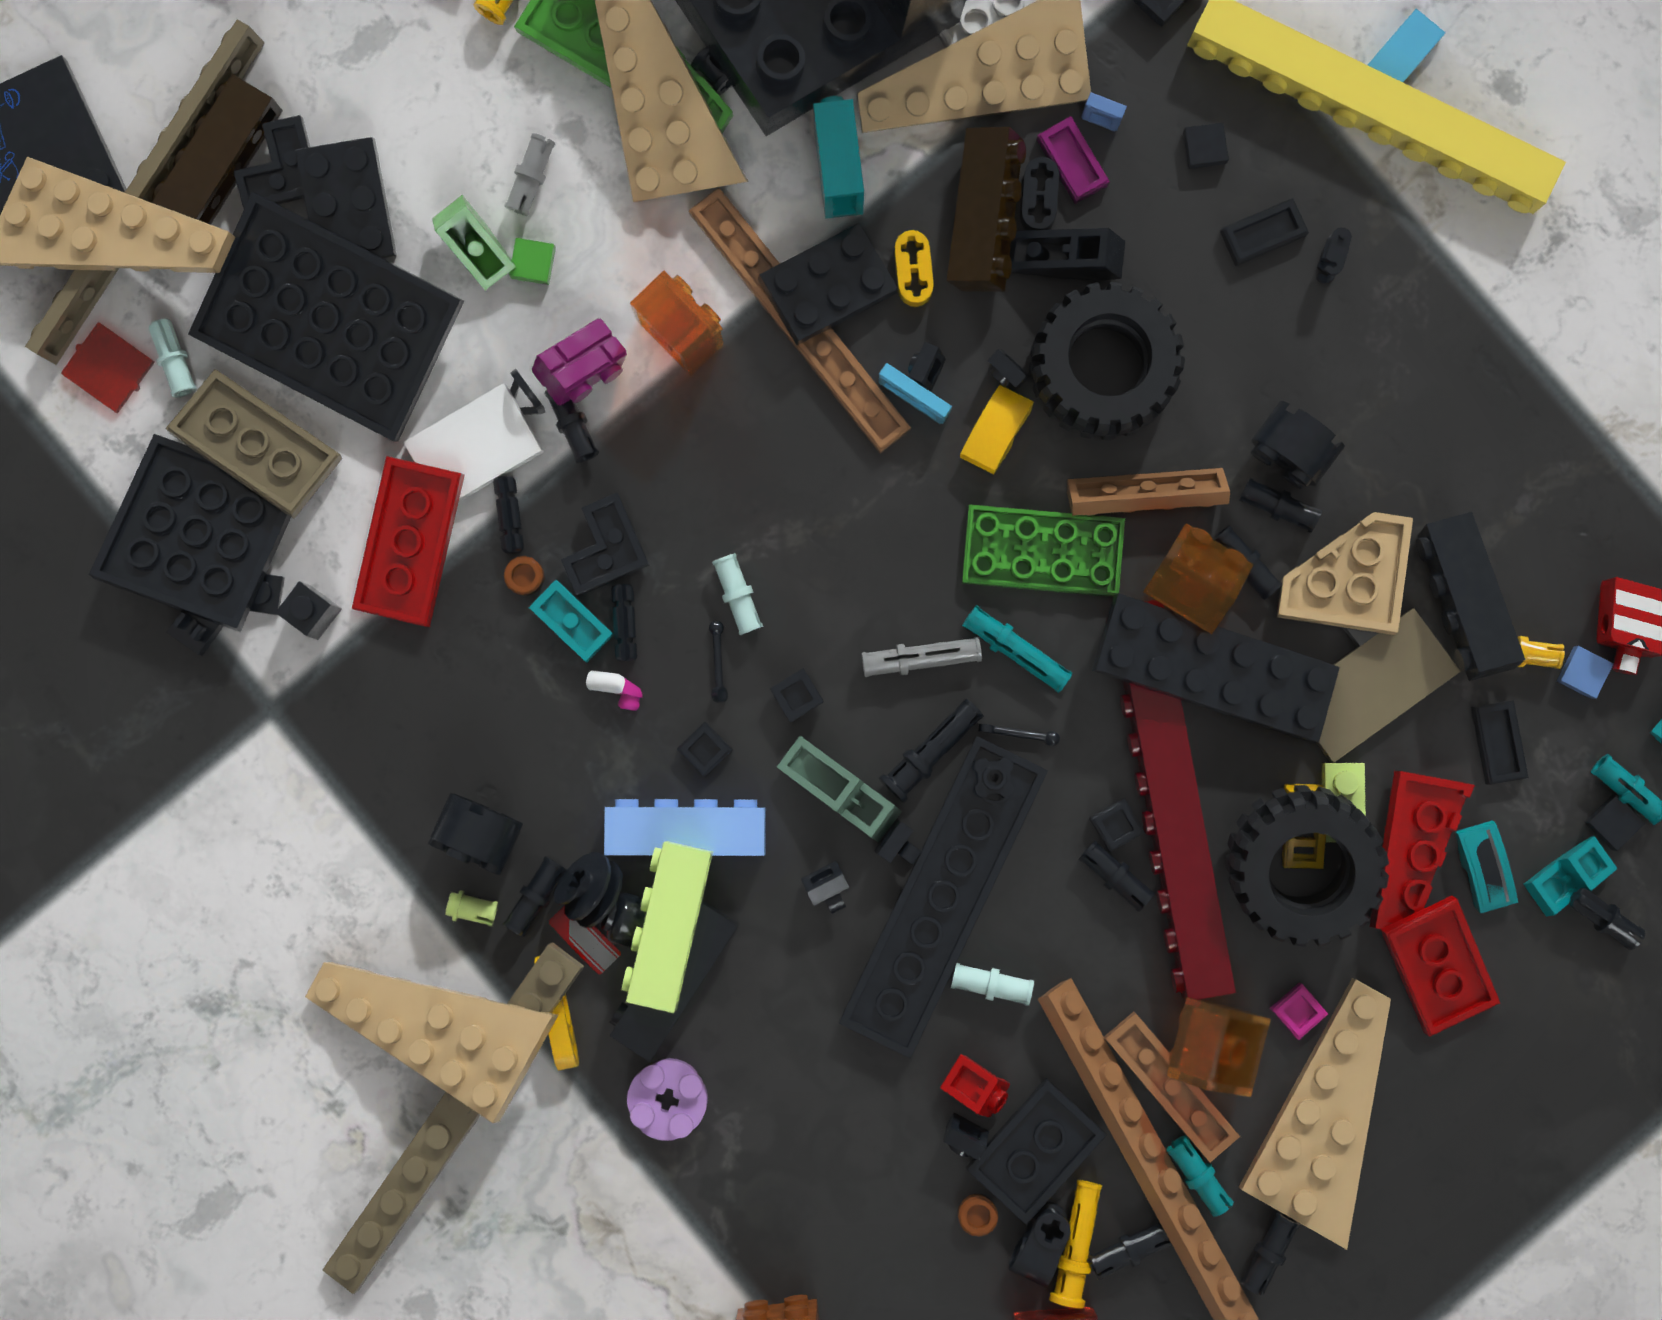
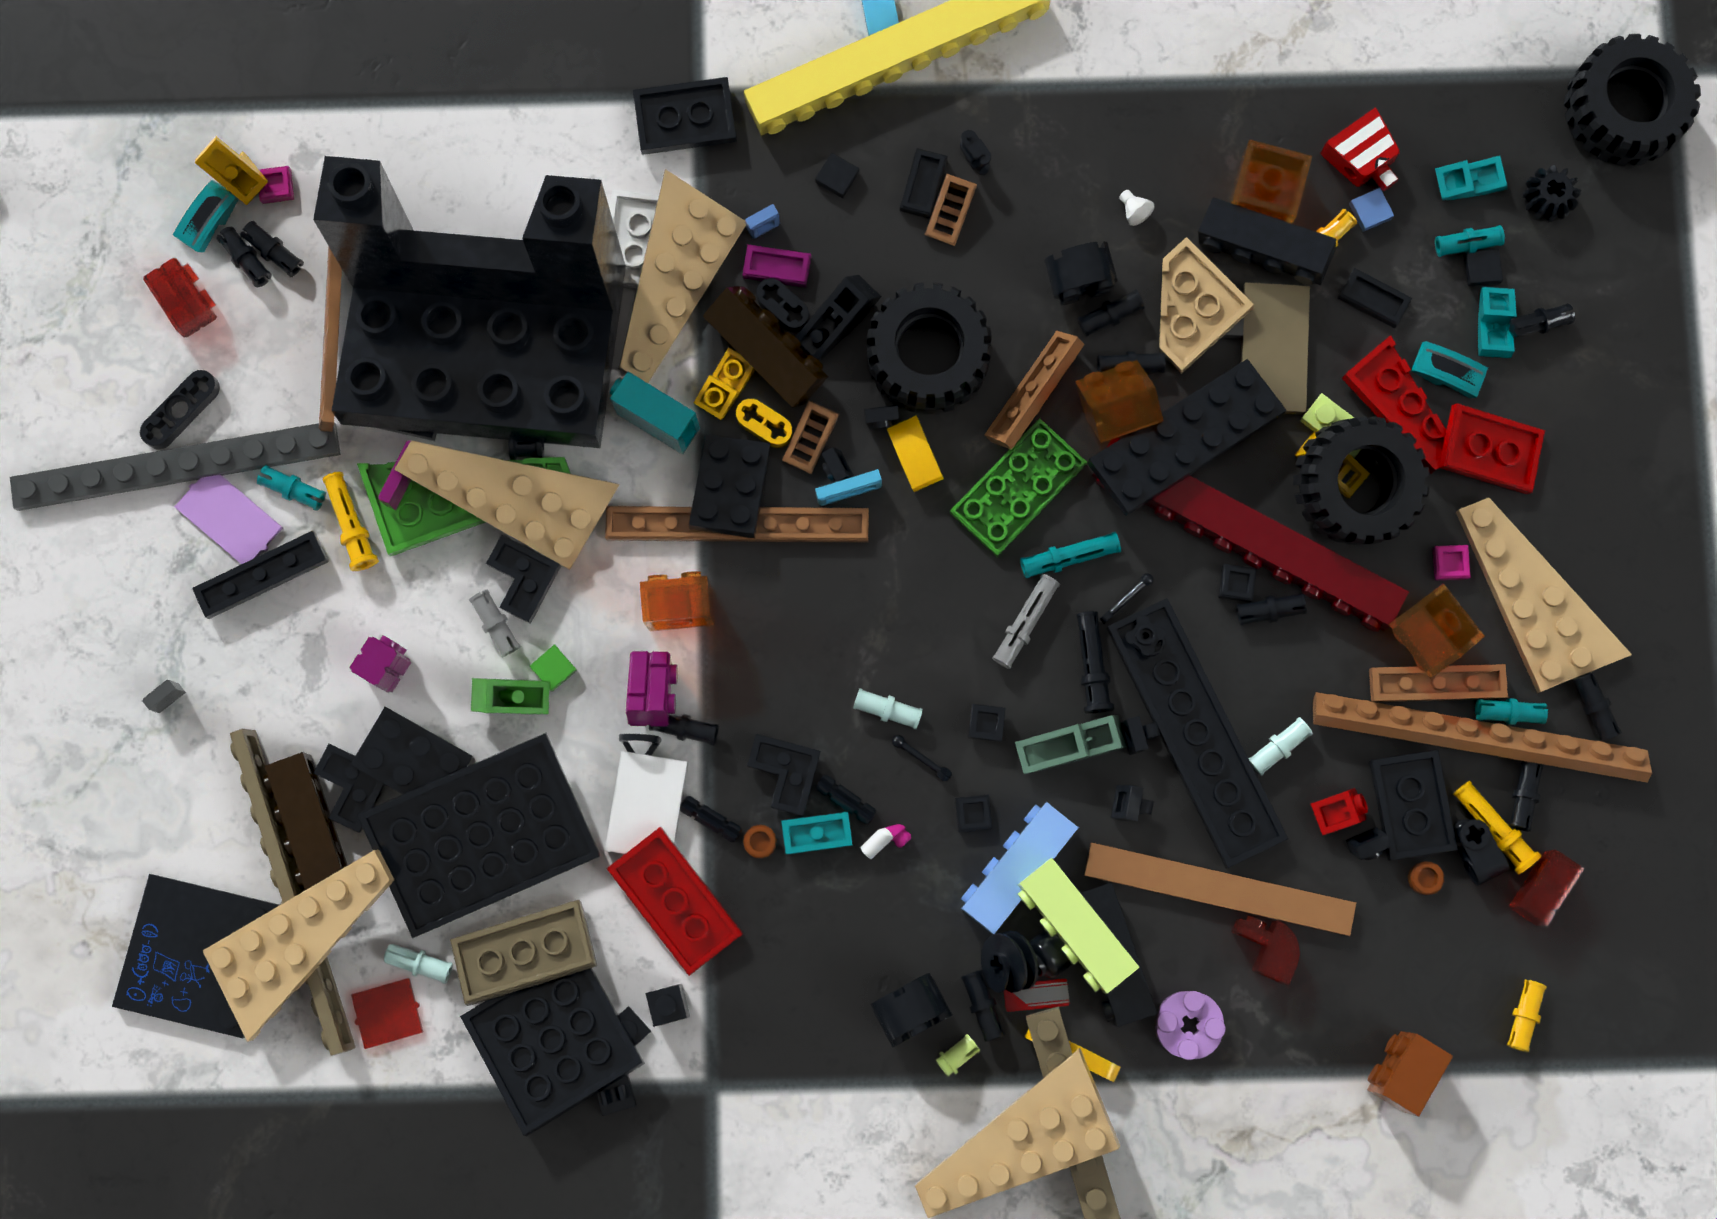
camera: 50 degrees left, 5 degrees down
none -> magenta brick [349,635,411,693]
none -> black plate [486,535,561,624]
none -> yellow slope [693,347,755,420]
none -> medium nougat slope [782,401,840,474]
none -> medium nougat slope [925,174,977,246]
none -> medium nougat tile [1084,843,1356,936]
none -> white rock [1119,190,1154,226]
none -> clear orange brick [1230,139,1312,224]
none -> clear red brick [1231,916,1300,985]

